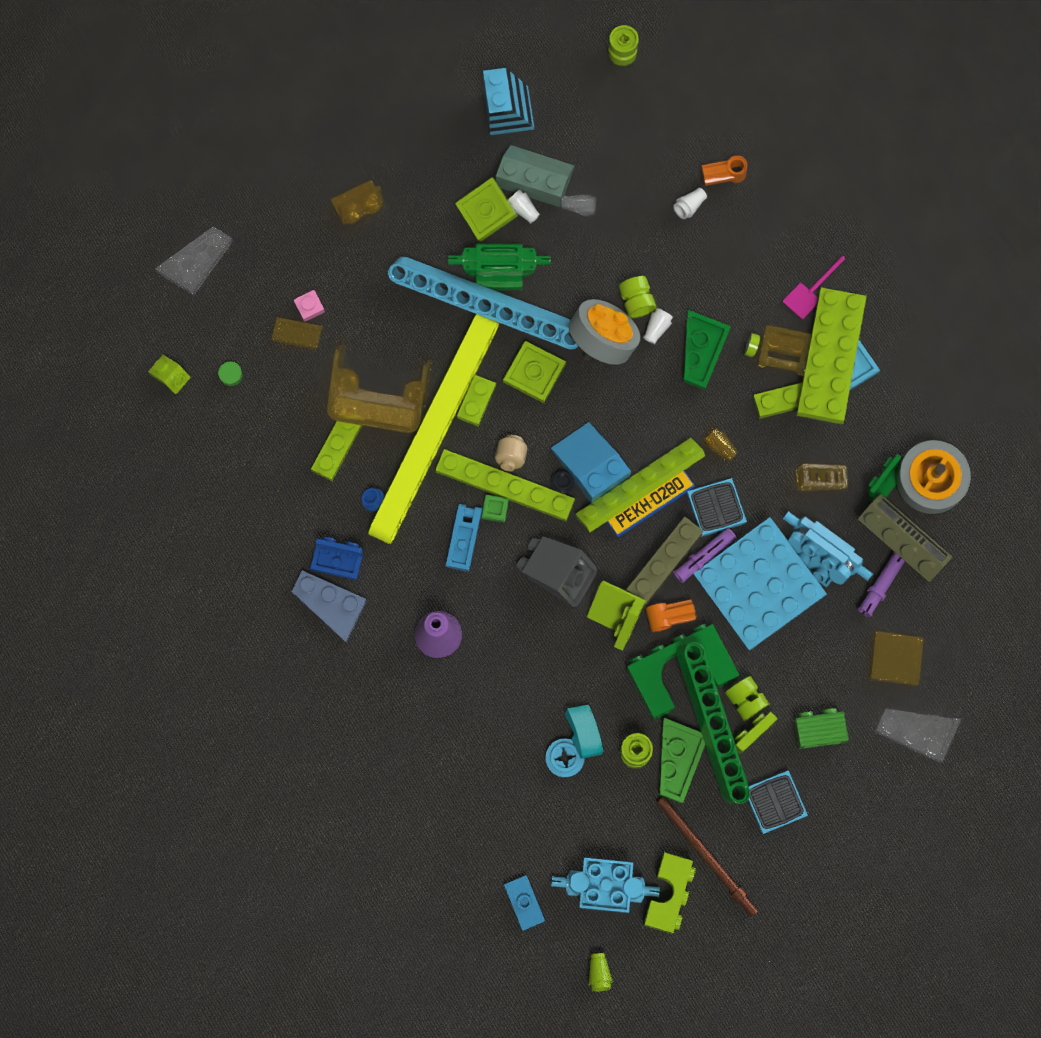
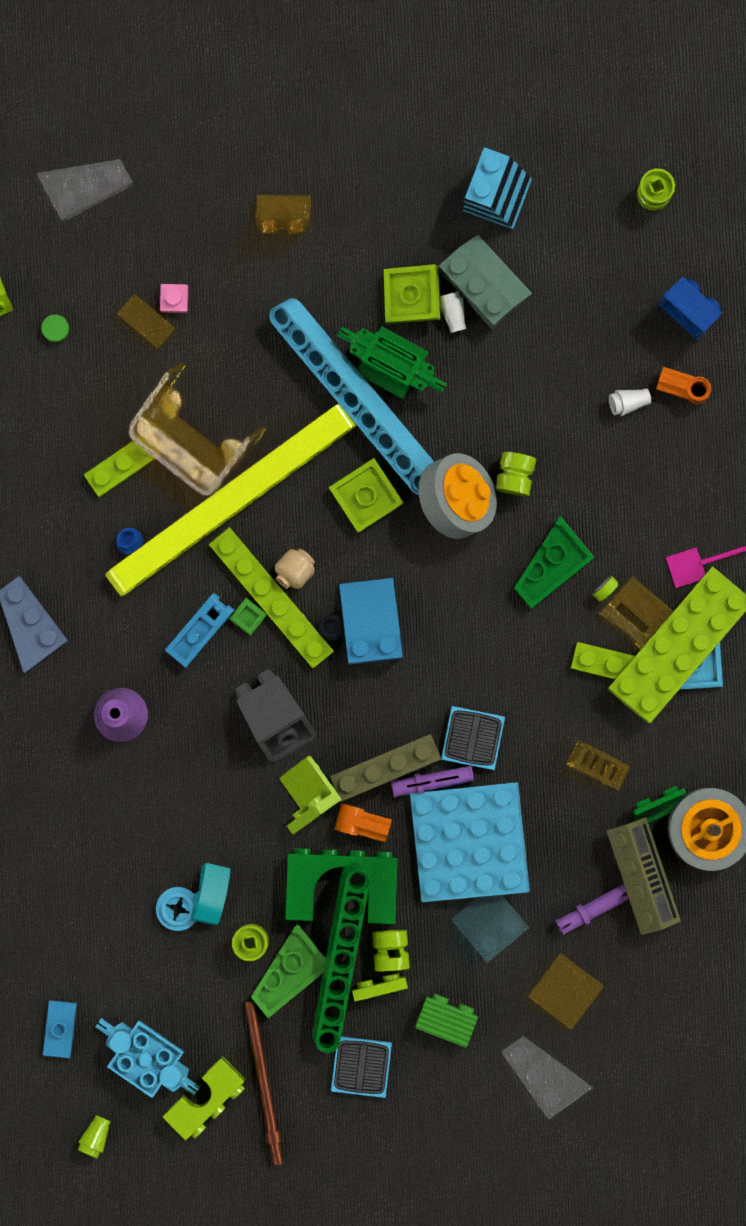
camera: 30 degrees right, 10 degrees up
blue bracket [310,537,364,581] -> none
lime plate [457,375,496,427] -> none
clear cone [562,194,596,217] -> none
lime plate [576,438,705,532] -> none
tile [606,471,695,539] -> none
white cone [643,308,673,344] -> none
clear yellow cone [703,427,738,462] -> none
medium azure piece [783,511,873,588] -> none
none -> clear light blue slope [452,895,529,963]
none -> blue slope [658,277,722,341]

